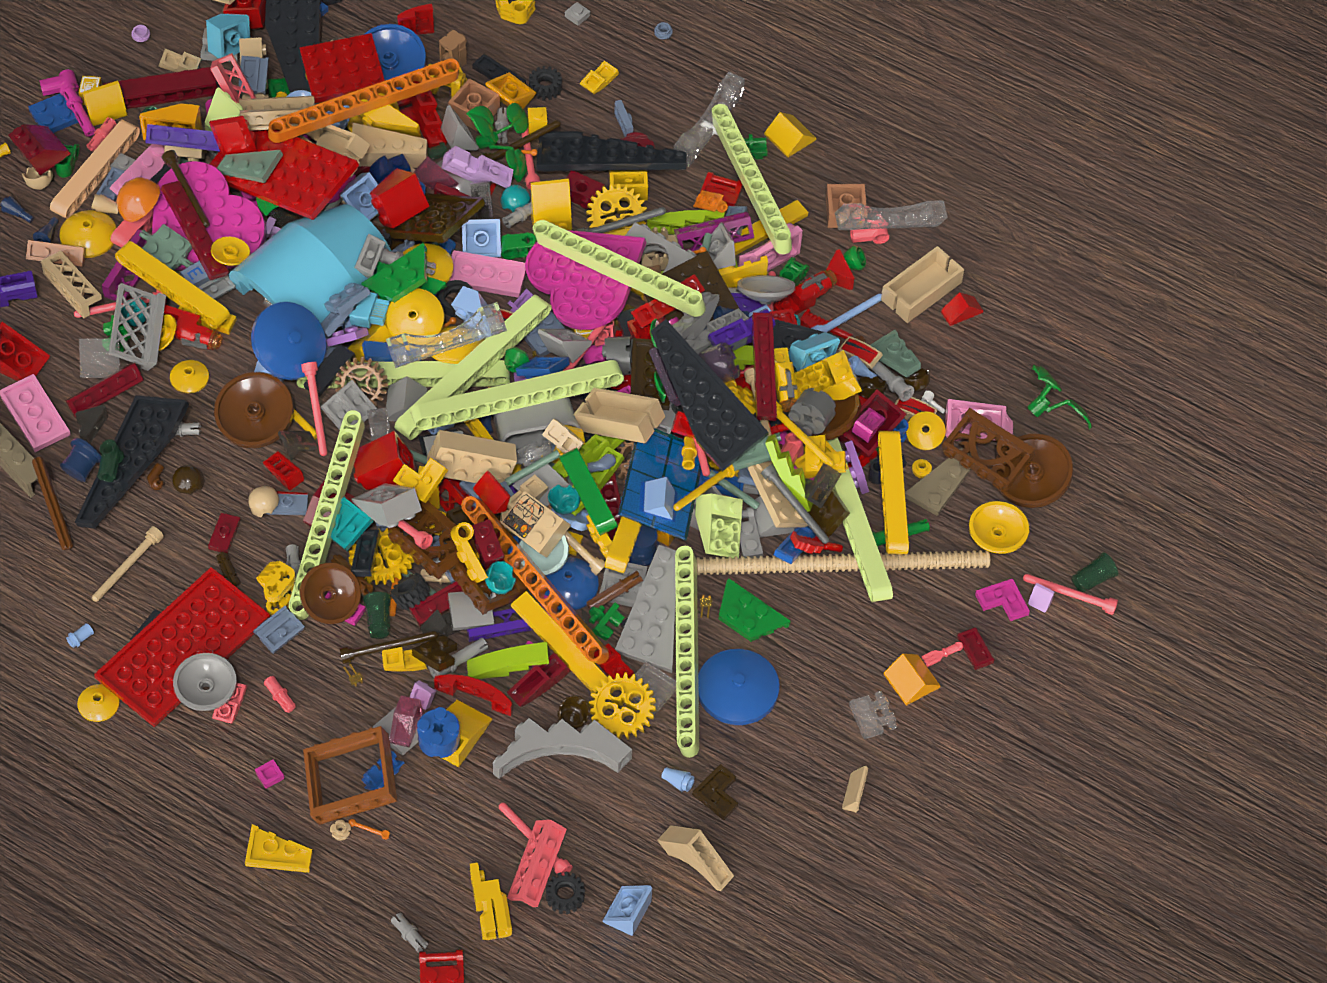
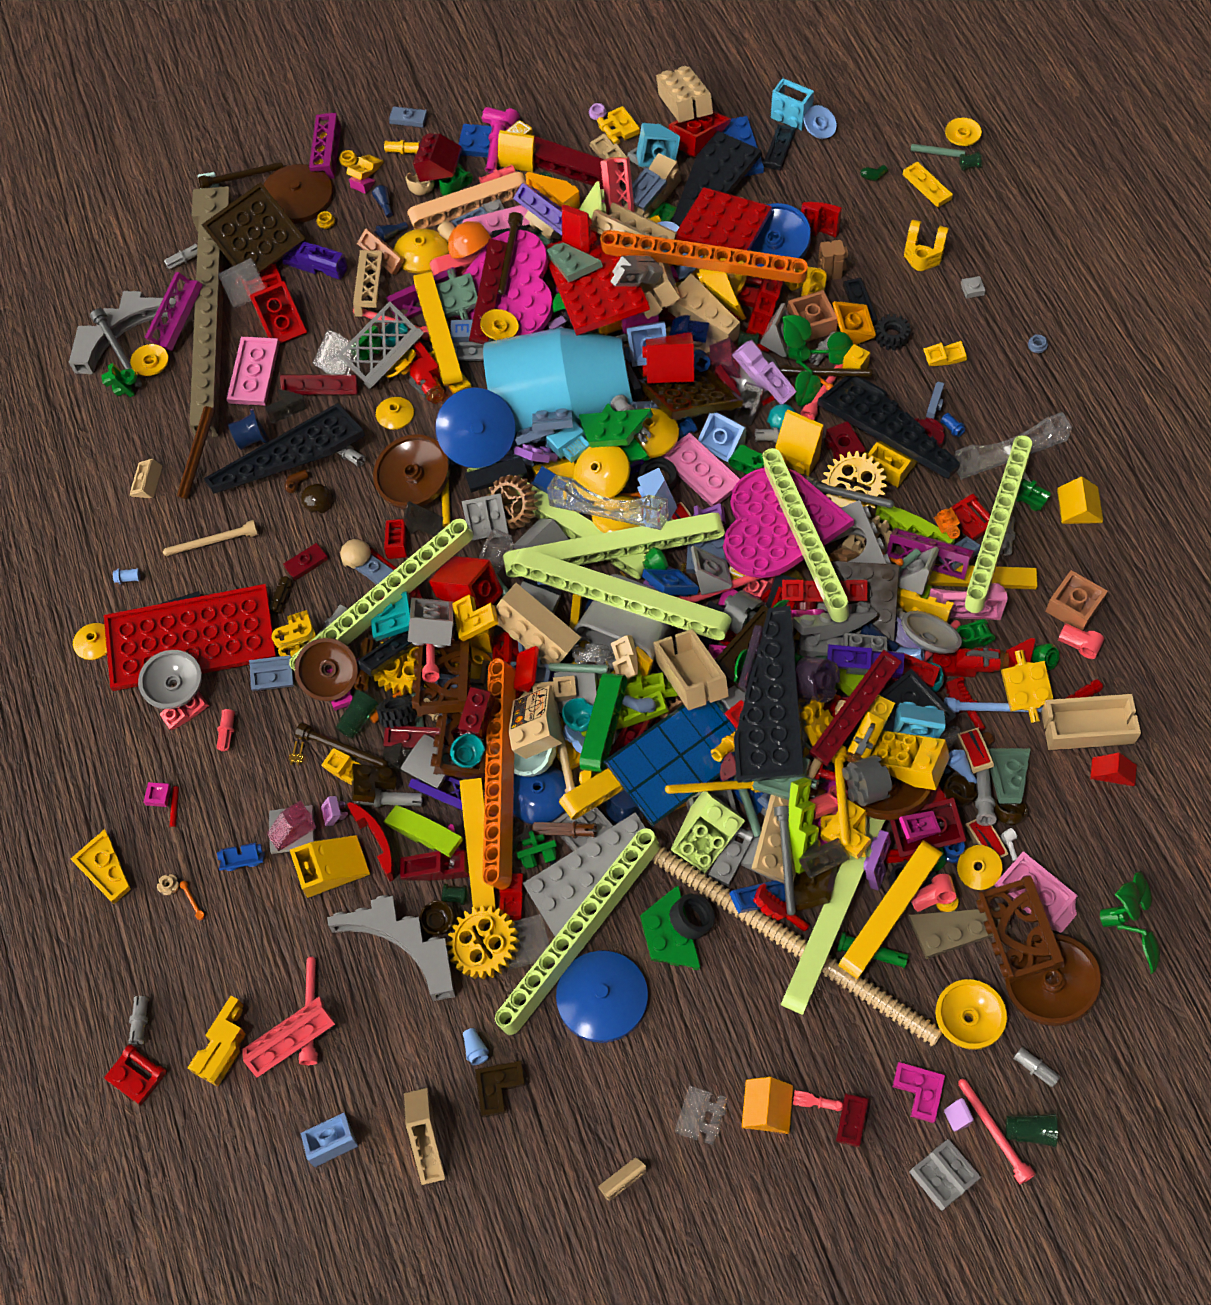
camera: 45 degrees right, 5 degrees up
clear green piece [97,439,124,482] -> none
coral piece [301,362,327,456] -> none
dark orange window [303,726,397,825] -> none
light grey slope [354,234,386,278] -> none
blue brick [417,707,460,758] -> none
yellow plate [451,522,488,583] -> none
black tyre [546,872,585,914] -> none
light blue slope [638,477,677,523] -> none
clear yellow piece [700,595,712,618] -> none
clear arch [835,200,948,230] -> none
none -> tan slope [130,458,162,498]
none -> red piece [169,786,179,827]
none -> clear green bush [442,883,467,905]
none -> yellow plate [597,106,640,145]
none -> light grey plate [610,255,663,286]
none -> black tyre [669,893,715,940]
none -> dark red tile [720,752,736,782]
none -> light grey slope [909,1139,981,1211]
none -> coral piece [911,874,956,912]
none -> blue pin [940,413,965,437]
none -> yellow plate [1001,650,1053,723]
none -> light grey axle [1013,1047,1060,1087]
none -> red axle [1066,679,1103,699]

